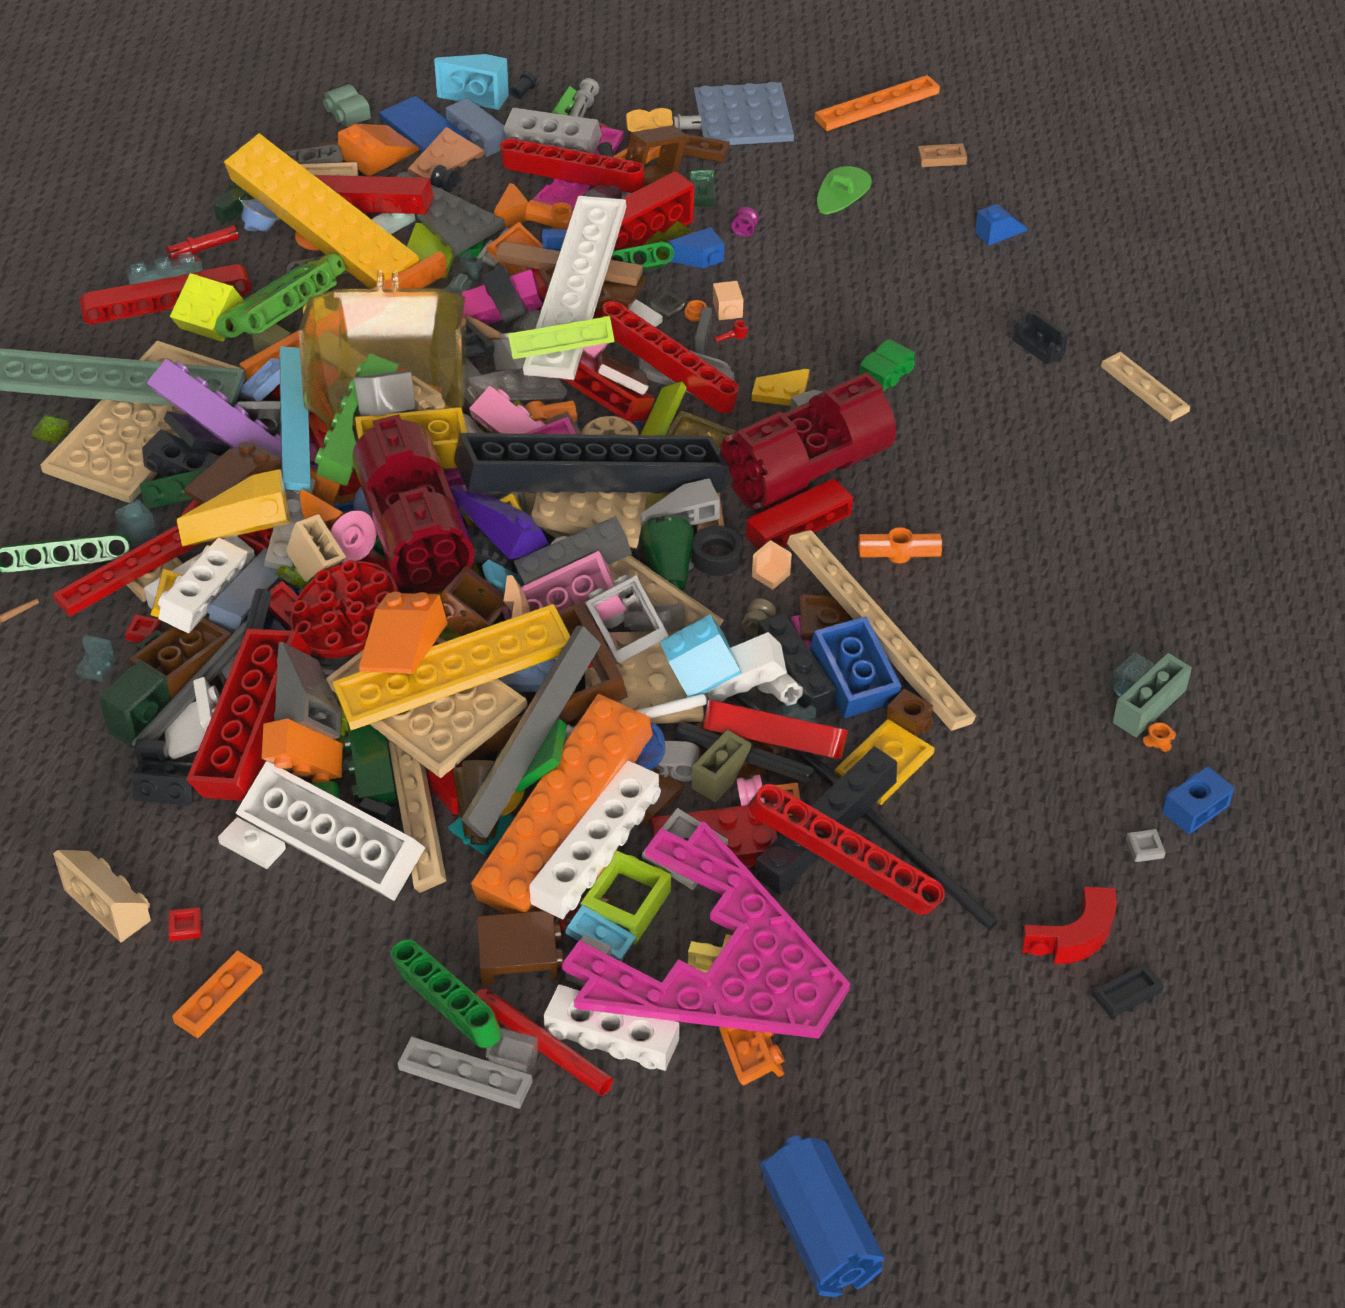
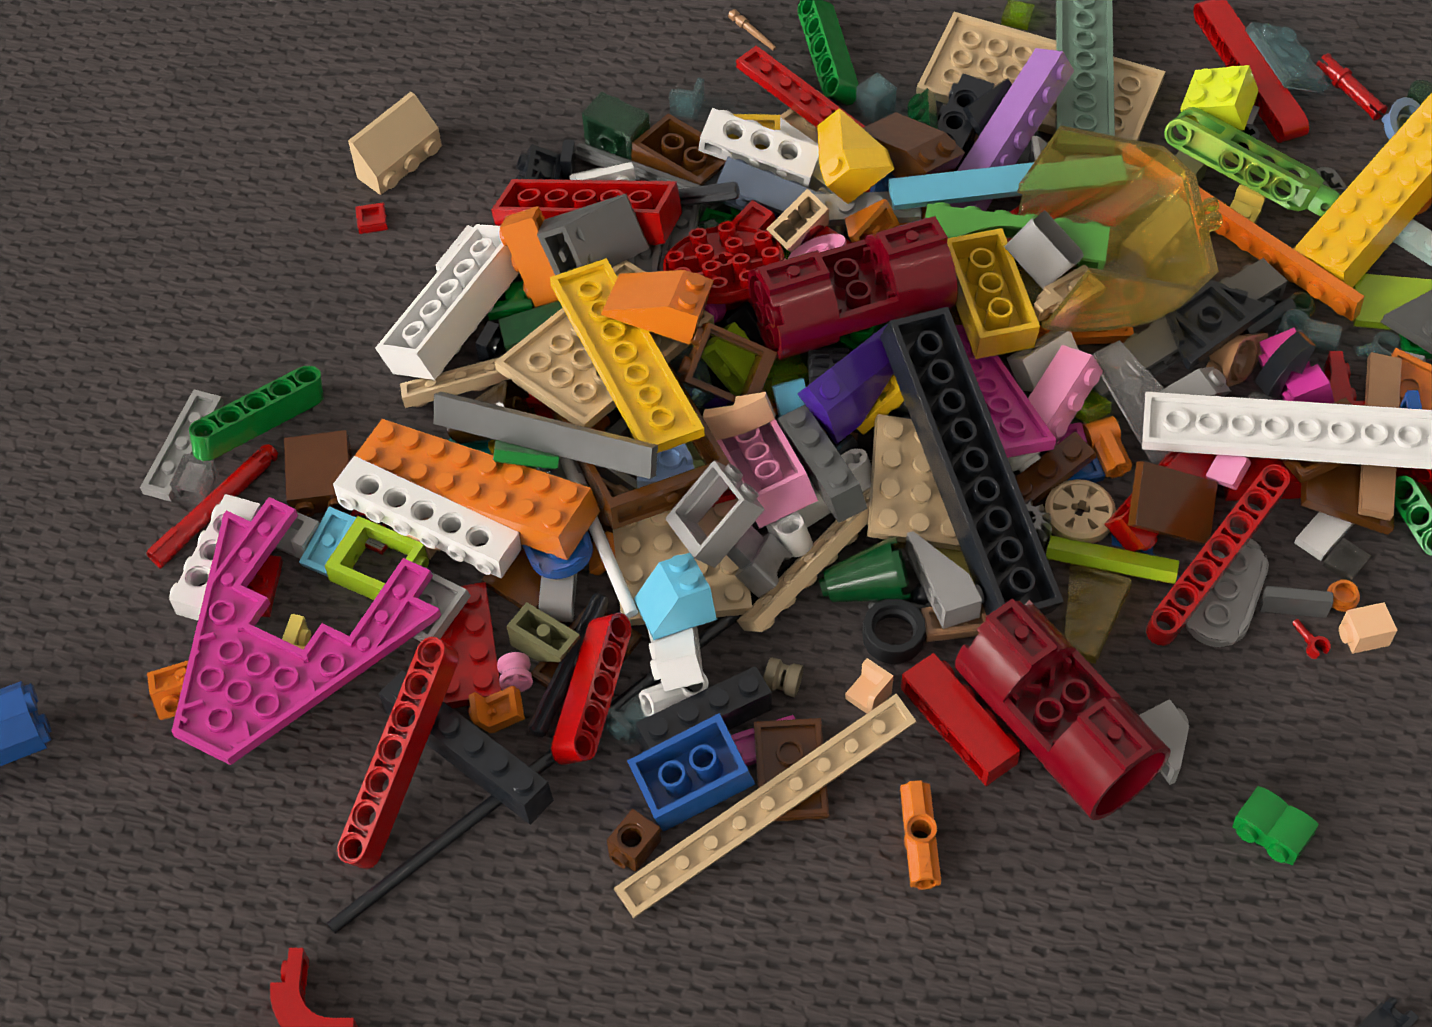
camera: 90 degrees right, 10 degrees up
orange plate [172,950,263,1038] -> none
lime plate [508,316,614,359] -> none
yellow wing [752,369,810,406] -> none
yellow tile [834,719,934,805] -> none

